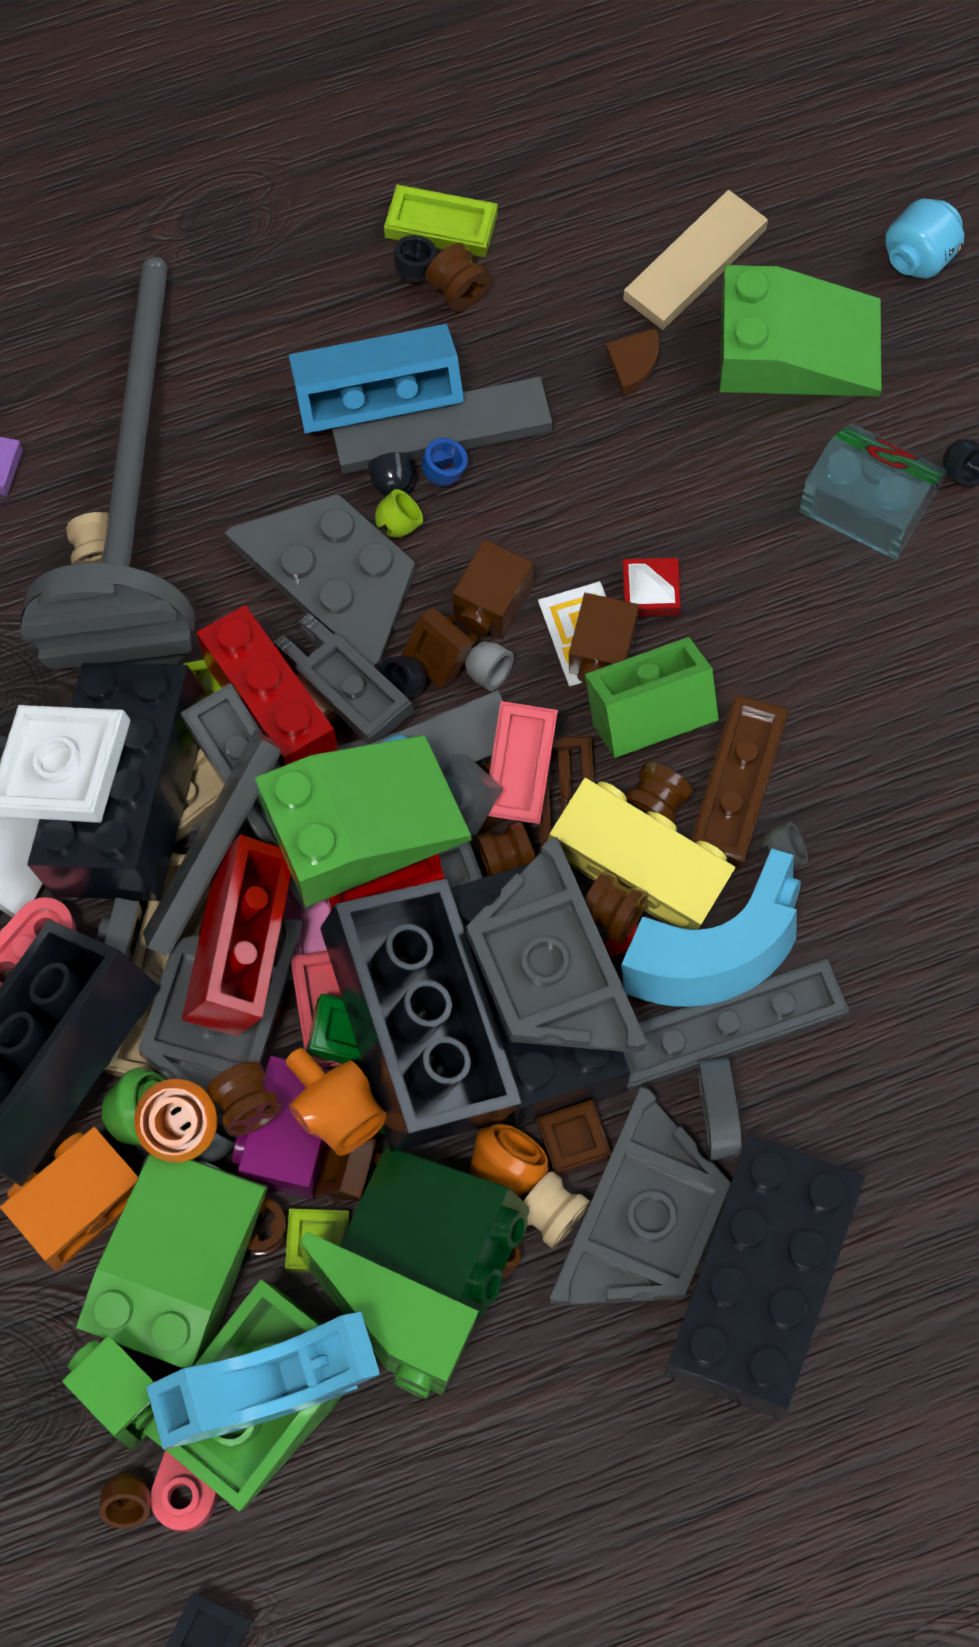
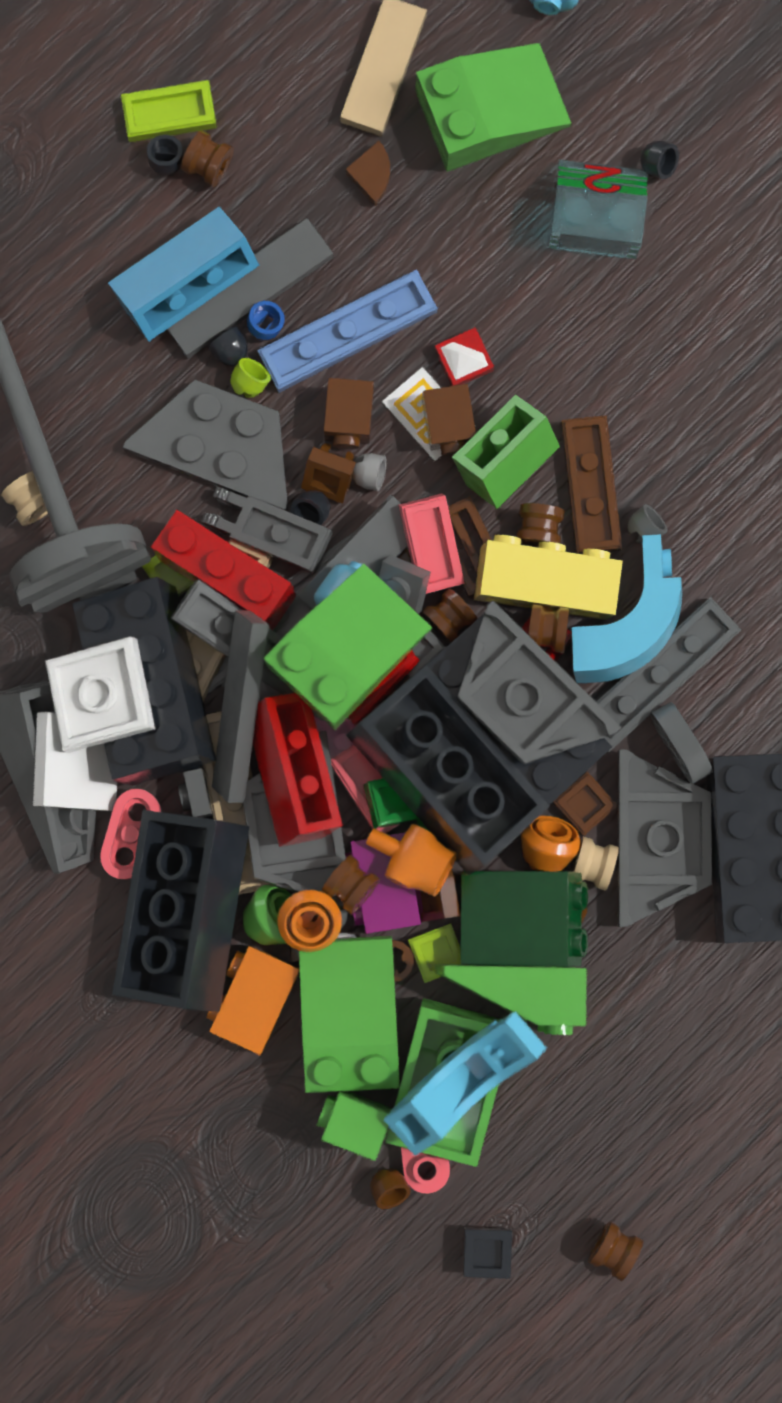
camera: 30 degrees left, 15 degrees up
none -> medium blue tile [257,270,437,393]

